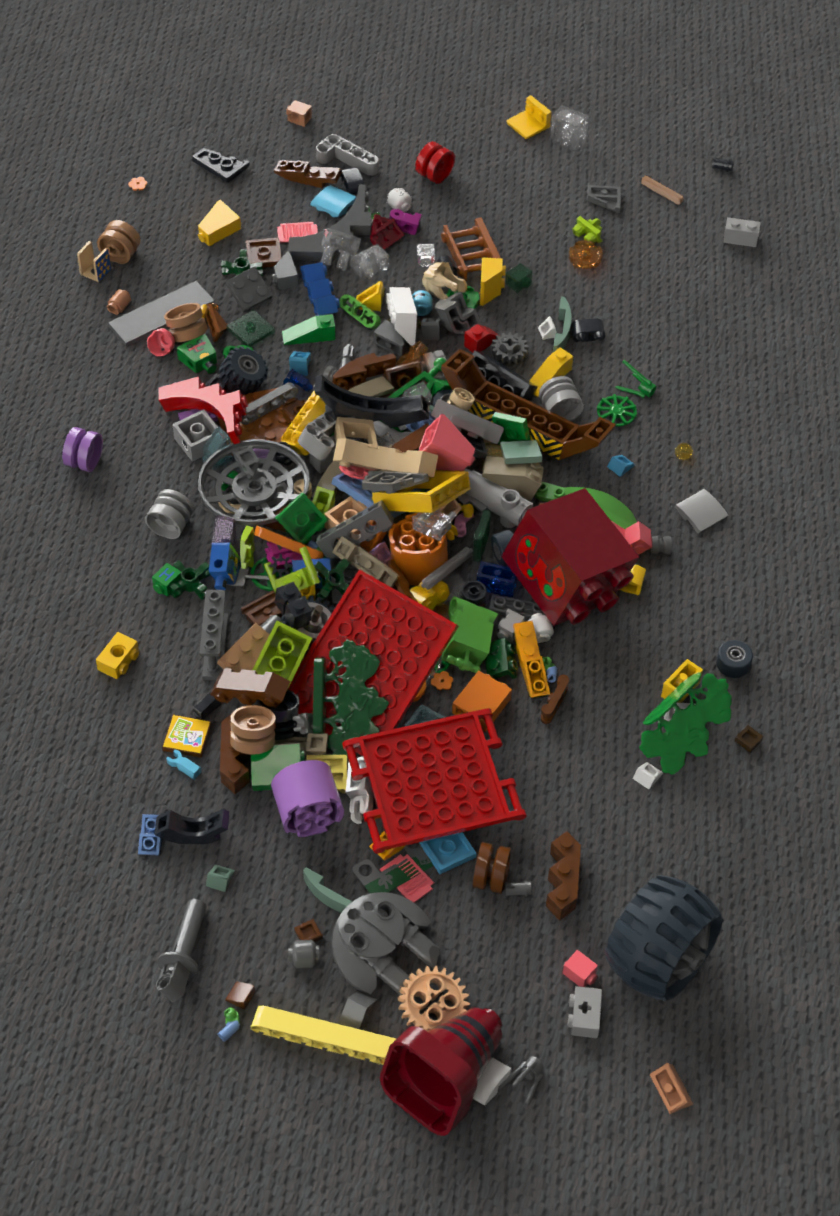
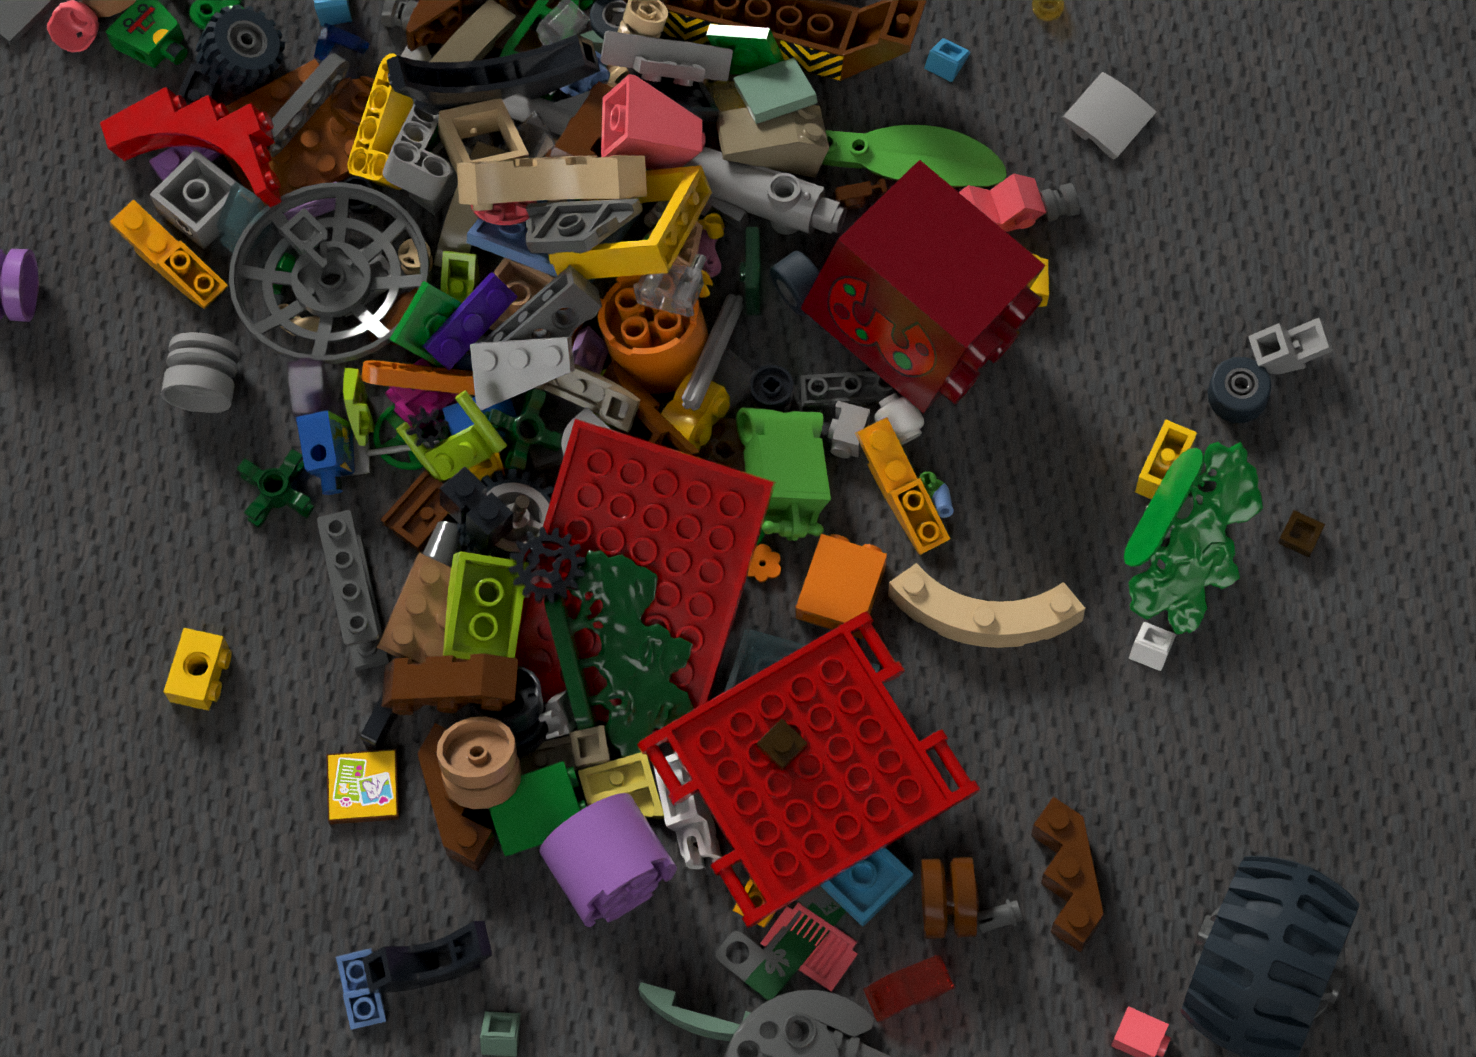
camera: 10 degrees left, 15 degrees up
green brick [152,563,181,597] -> none
medium azure bar [167,750,202,780] -> none
clear blue brick [476,561,517,597] -> none
dark green bracket [485,637,518,679] -> none
reddish brown plate [540,675,569,724] -> none
none -> light orange slope [110,199,228,309]
none -> dark purple plate [423,272,518,371]
none -> light grey wing [470,336,575,410]
none -> black gear [509,527,586,605]
none -> dark brown plate [756,719,808,771]
none -> clear red slope [863,955,955,1022]
none -> tan brick [888,563,1085,648]
none -> light grey brick [1248,318,1333,374]

